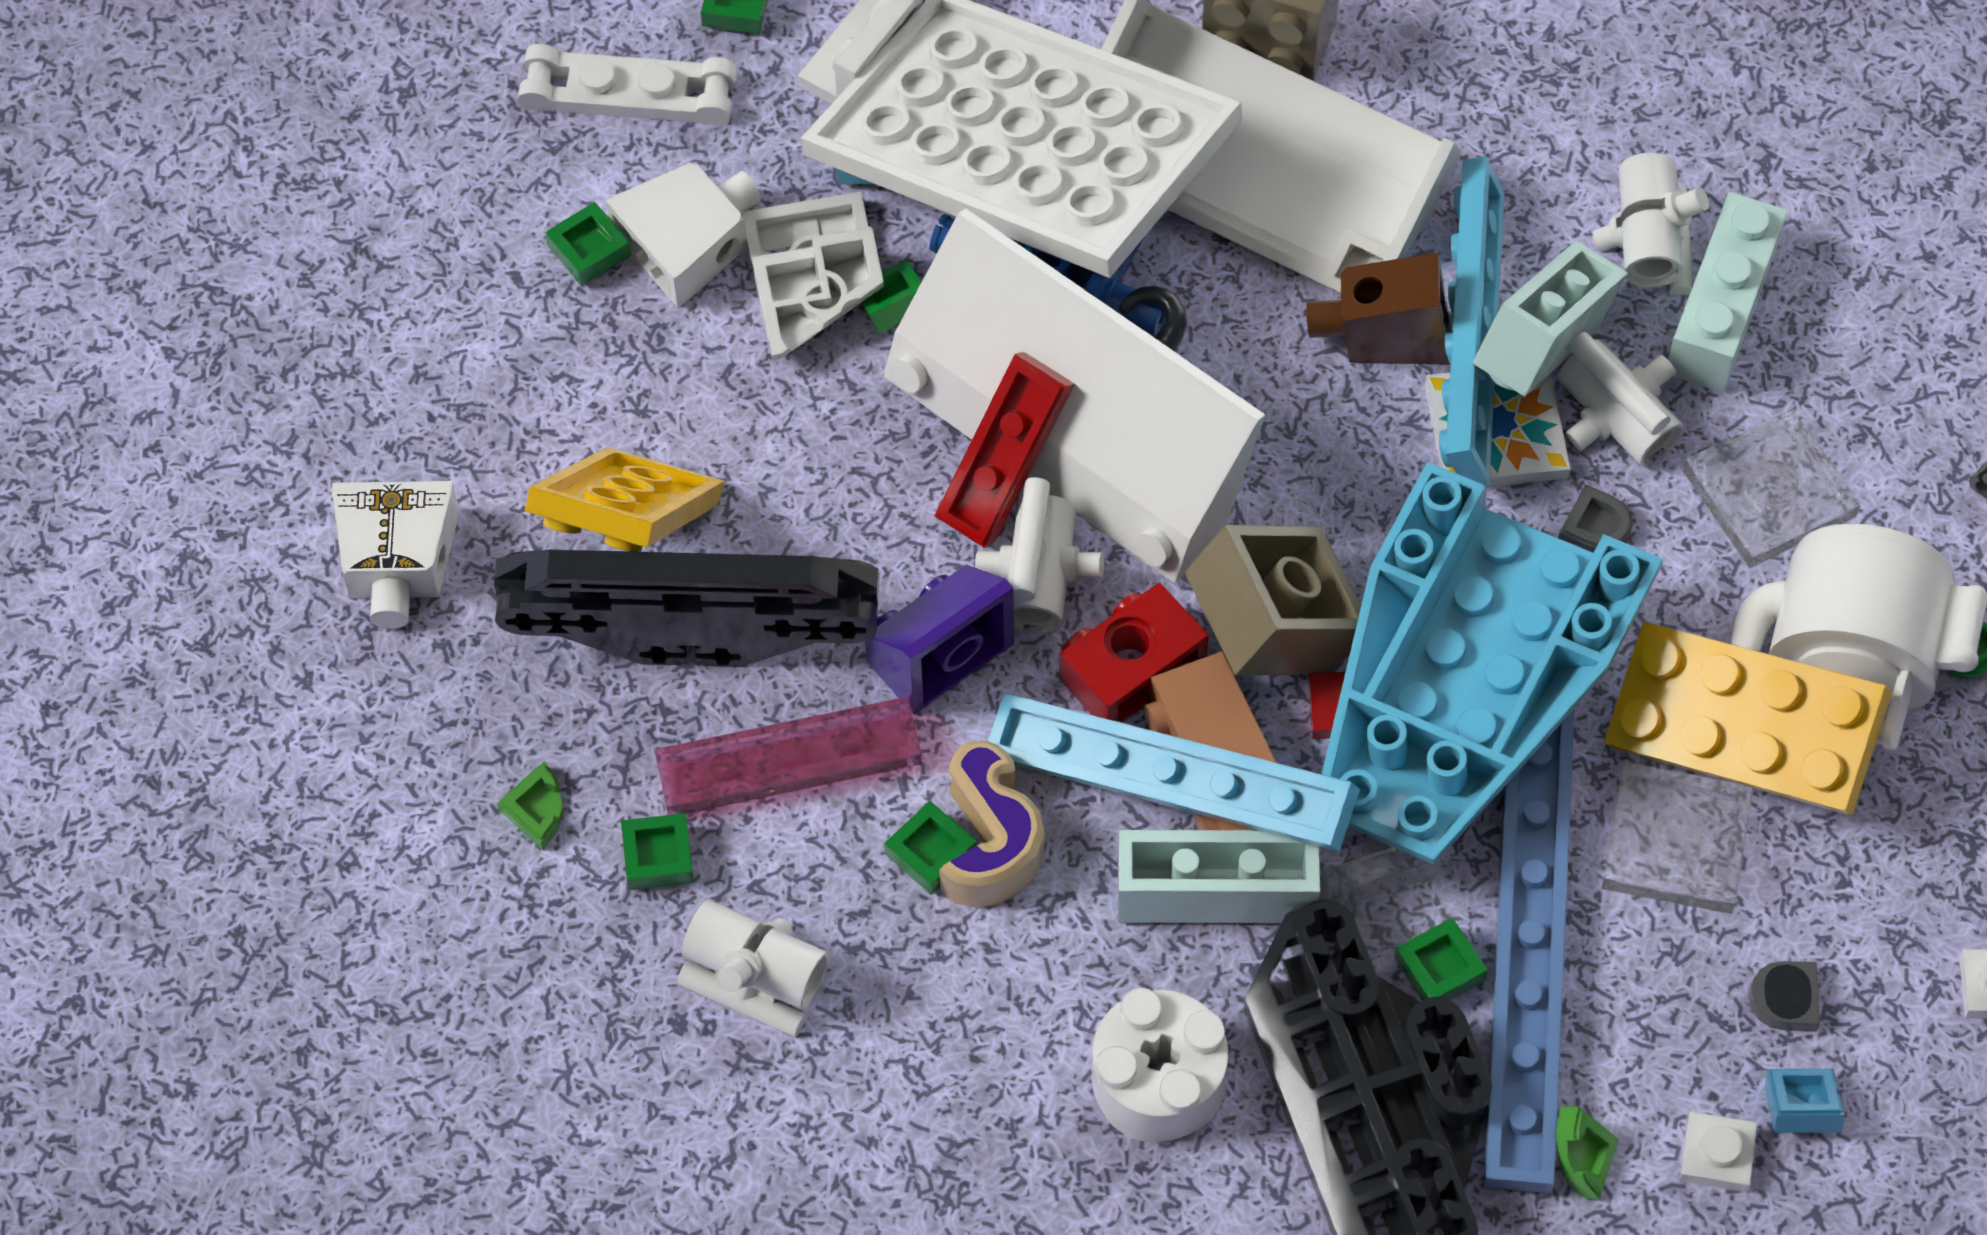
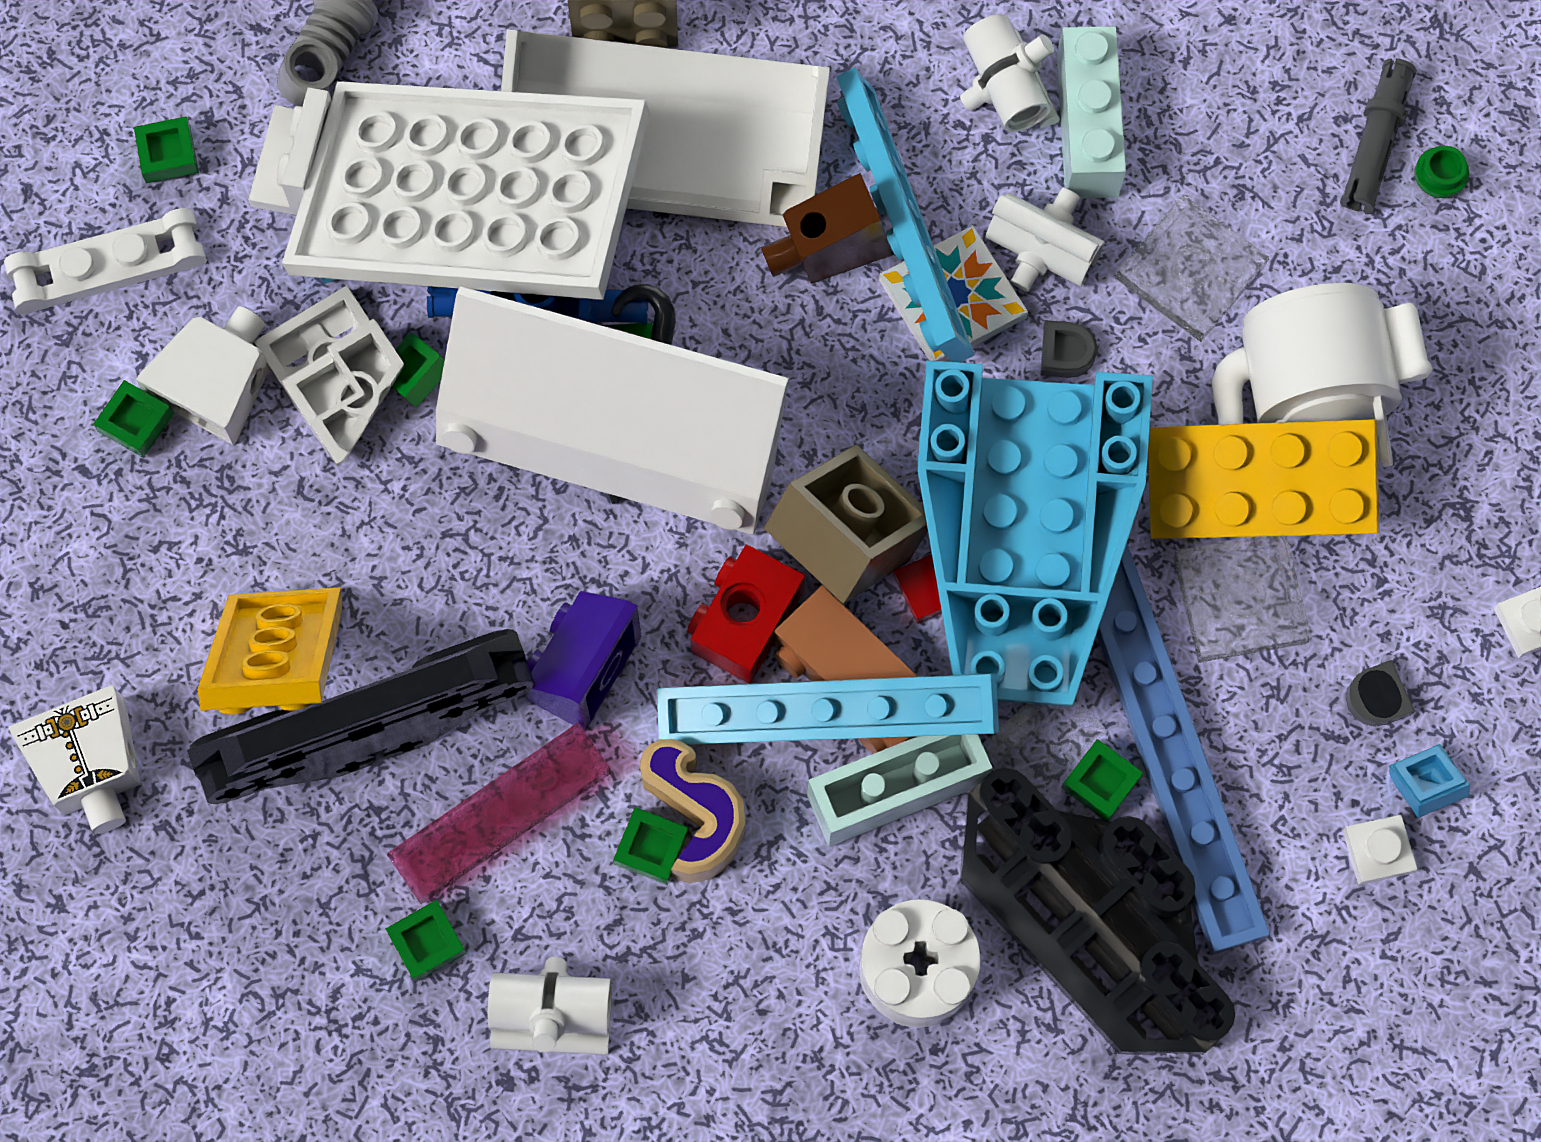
camera: 25 degrees left, 10 degrees up
bright green tile [497,761,563,850] -> none
red tile [934,352,1075,548] -> none
white pin [975,477,1104,633] -> none
light aqua brick [1472,240,1628,397] -> none
bright green tile [1556,1106,1619,1199] -> none

